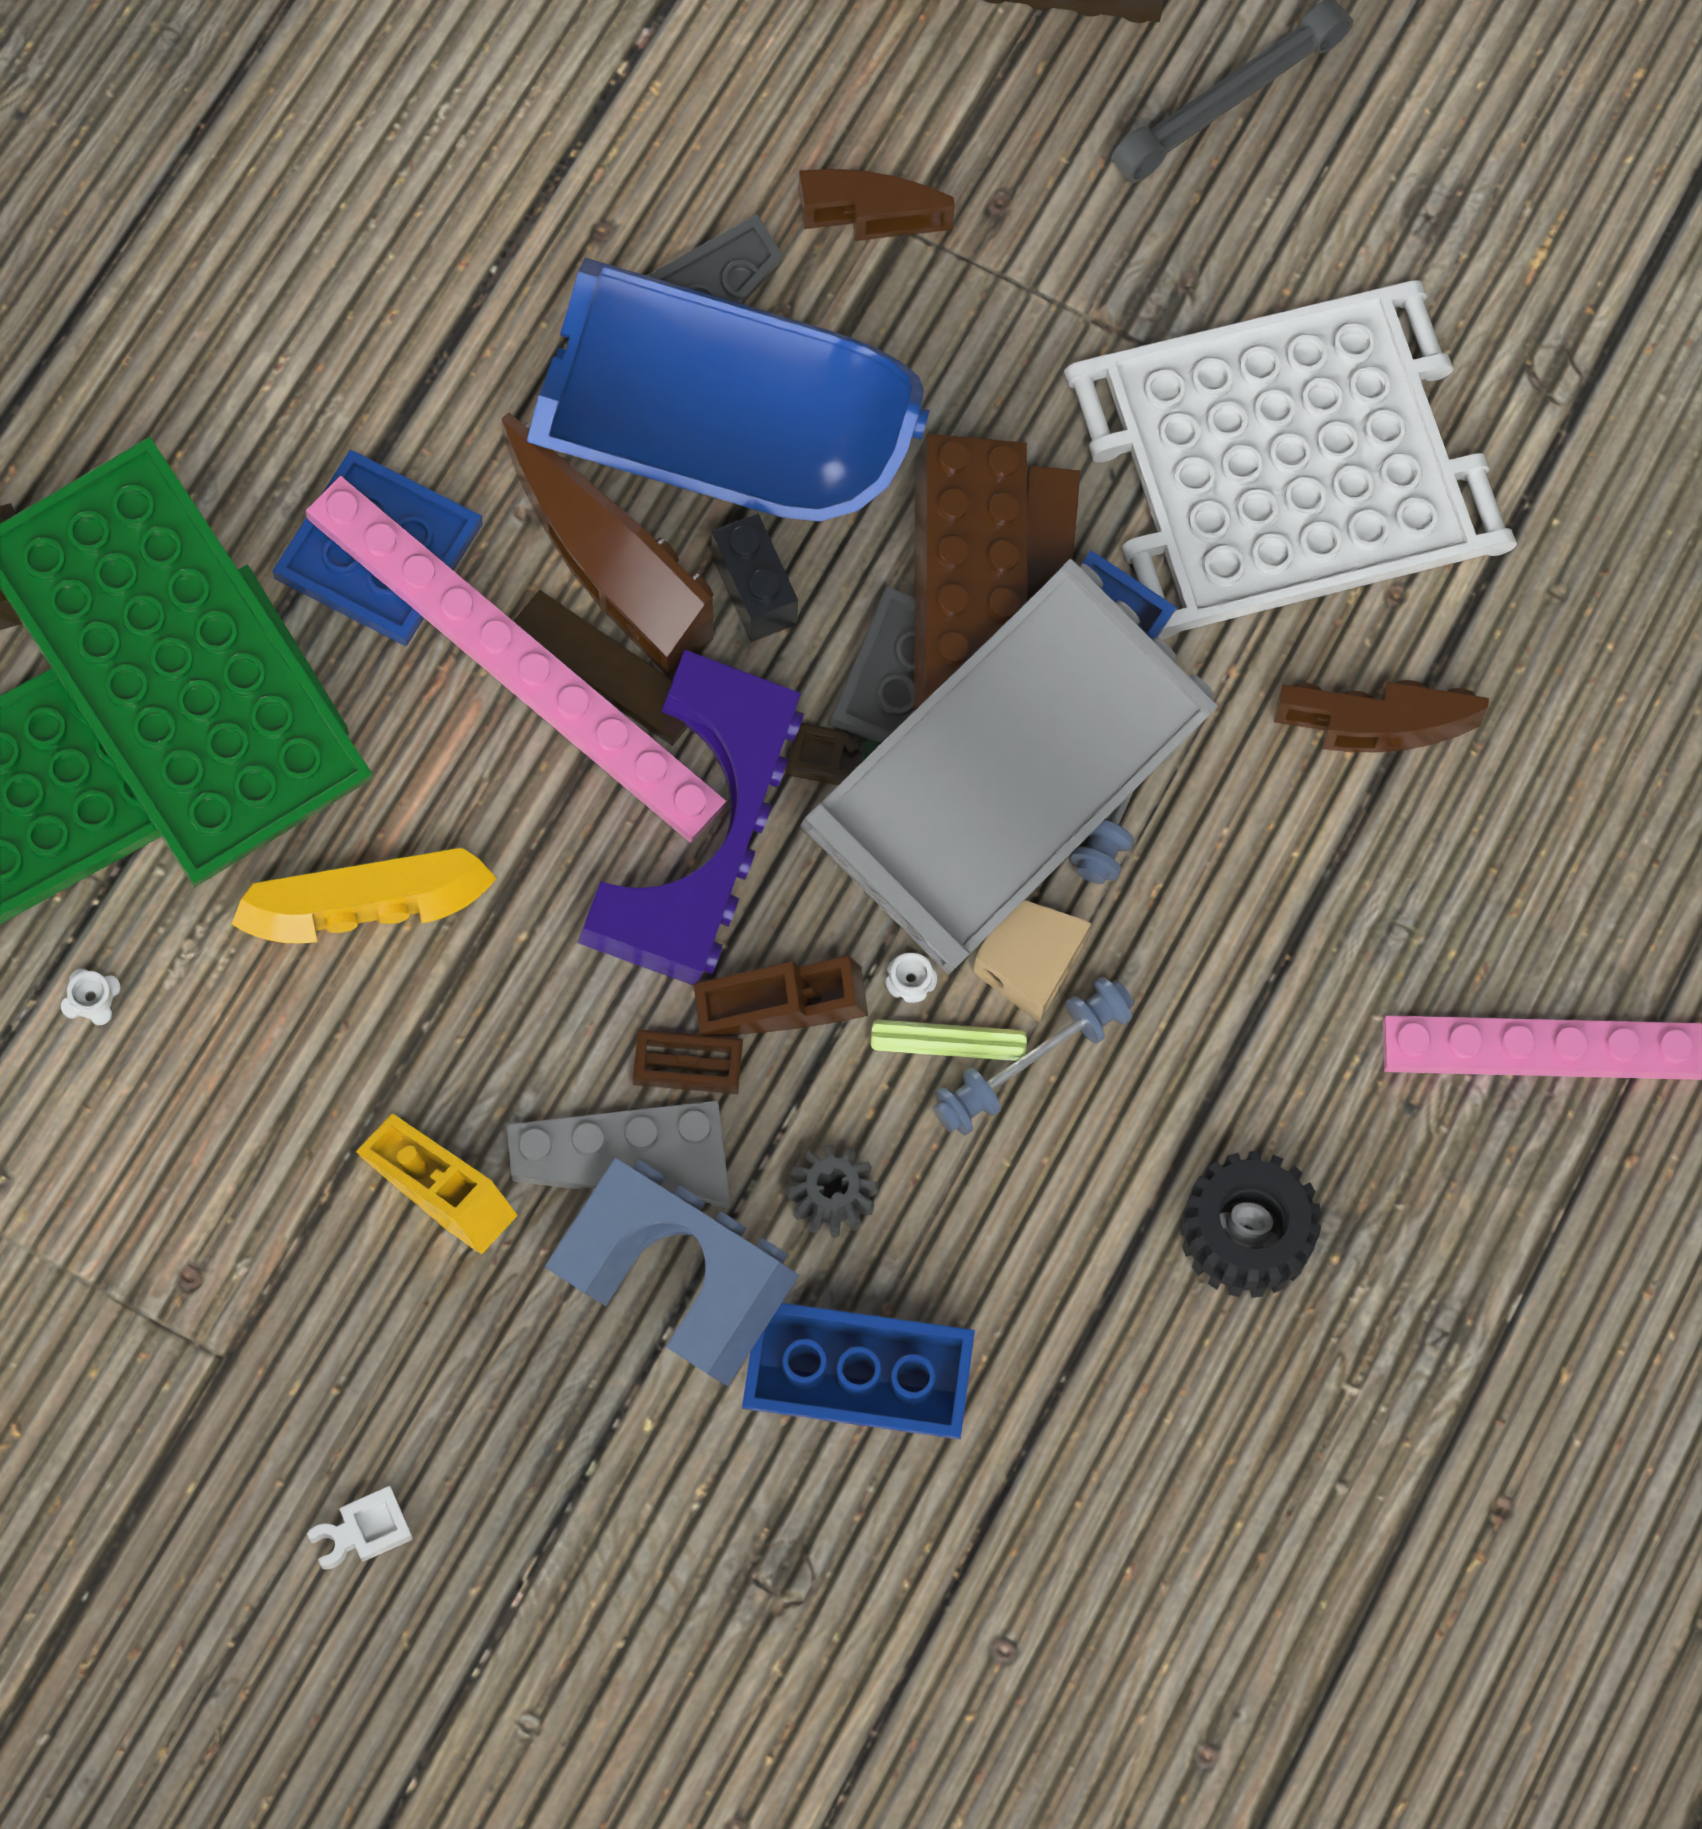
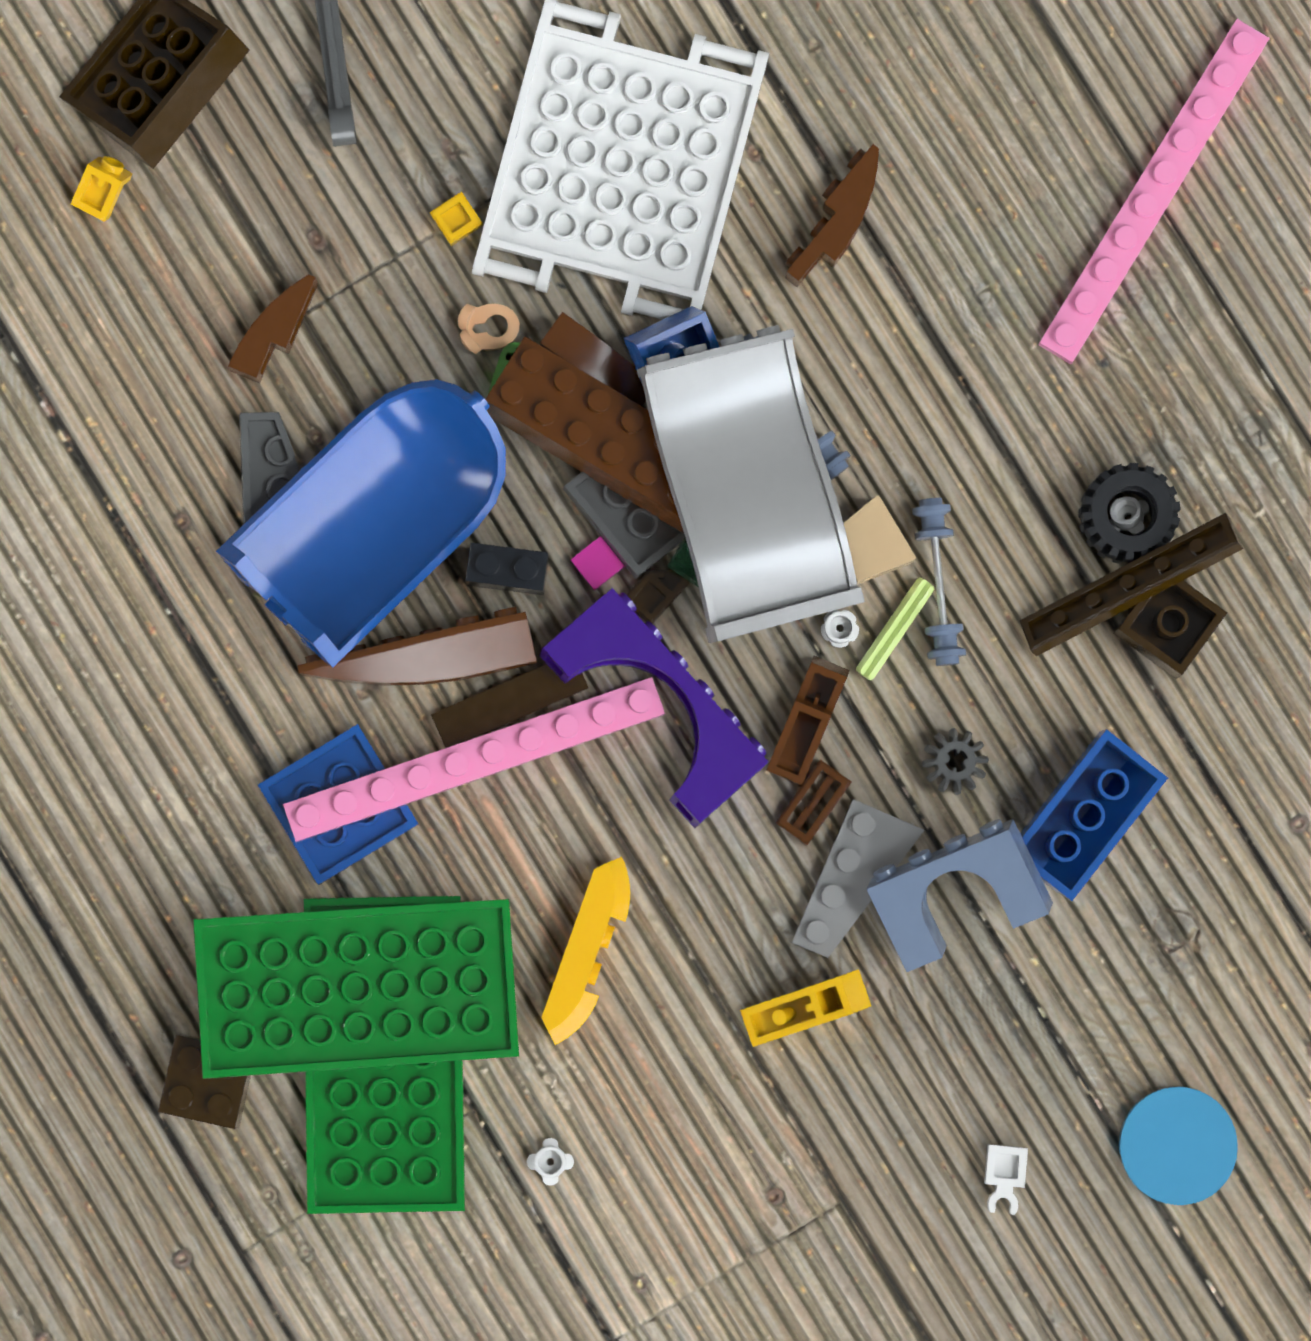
camera: 60 degrees left, 15 degrees up
none -> yellow tile [429,191,483,246]
none -> light nougat piece [458,304,520,354]
none -> dark pink tile [570,536,625,591]
none -> dark brown tile [1019,513,1243,656]
none -> dark brown brick [1113,580,1228,679]
none -> dark azure tile [1119,1087,1238,1205]

